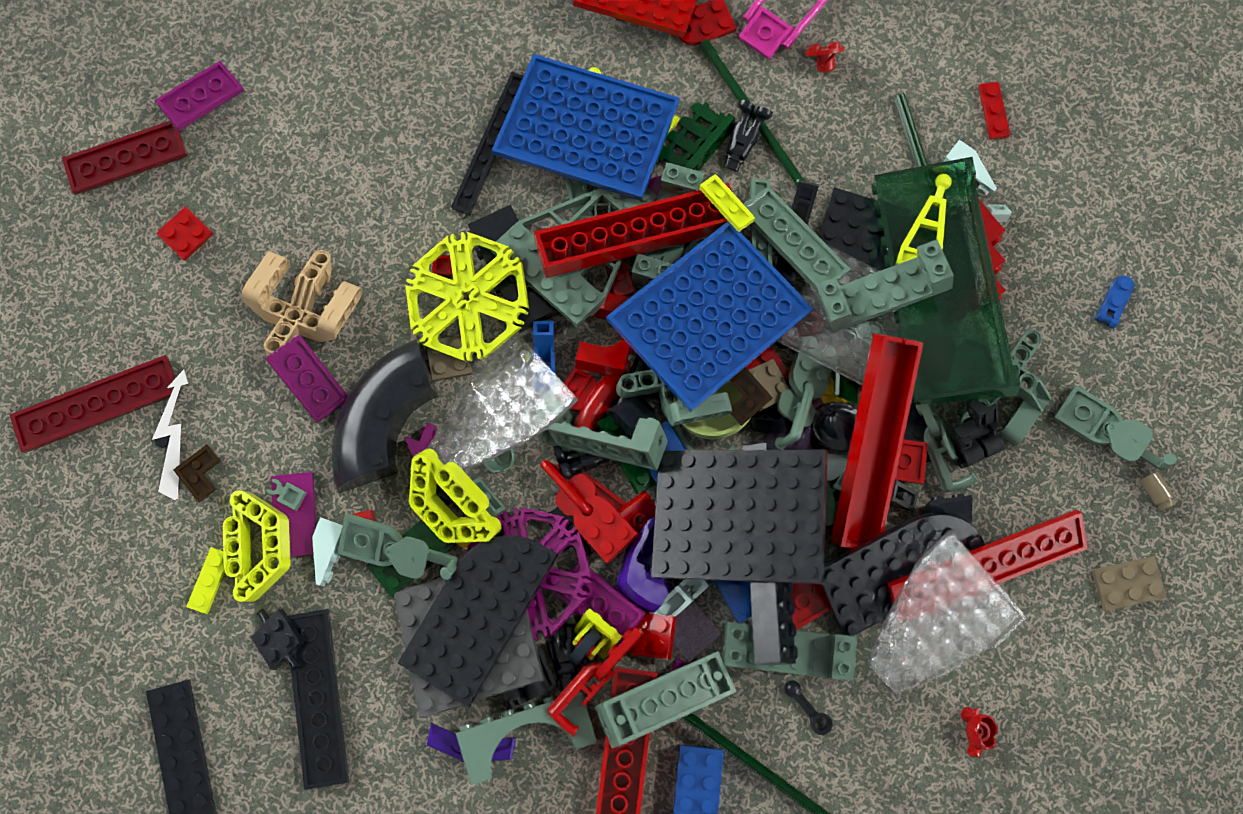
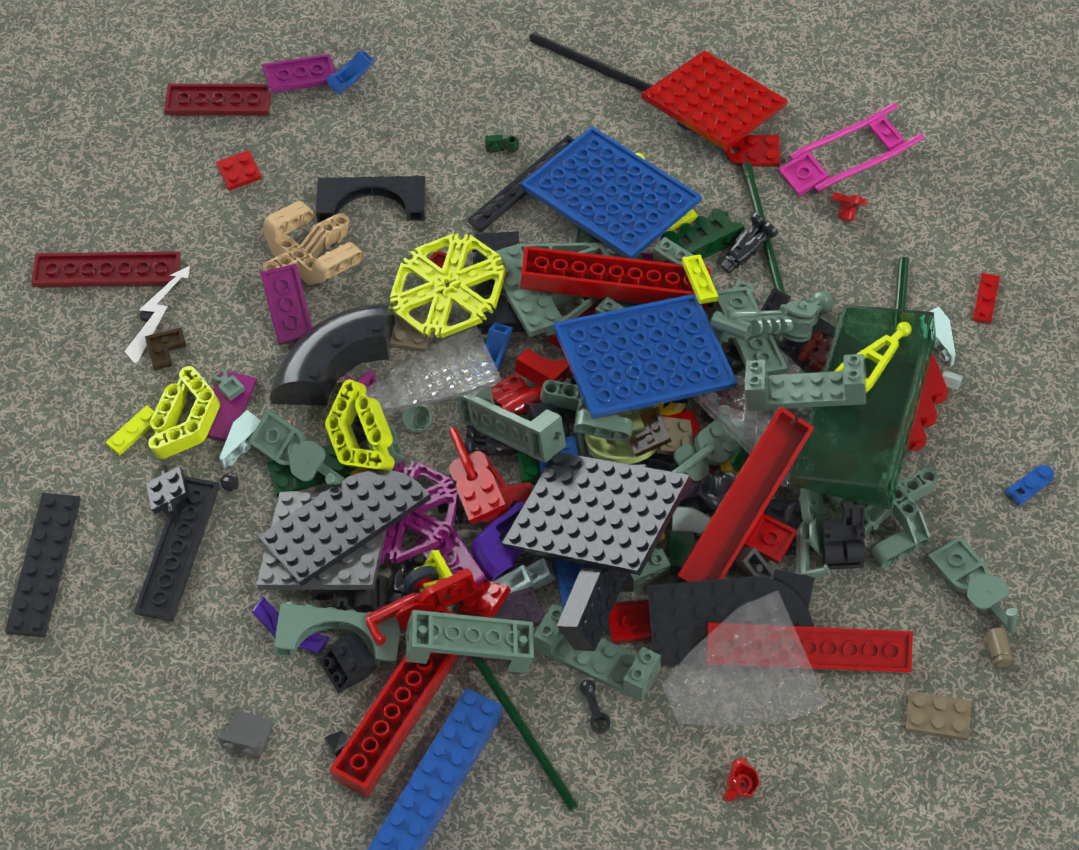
camera: 25 degrees right, 20 degrees down
none -> black plate [220,472,238,492]
none -> black arch [316,175,426,223]
none -> black slope [319,635,377,693]
none -> blue arch [326,50,376,95]
none -> dark green plate [485,135,519,153]
none -> sand green piece [710,291,834,342]
none -> clear red plate [798,329,844,372]

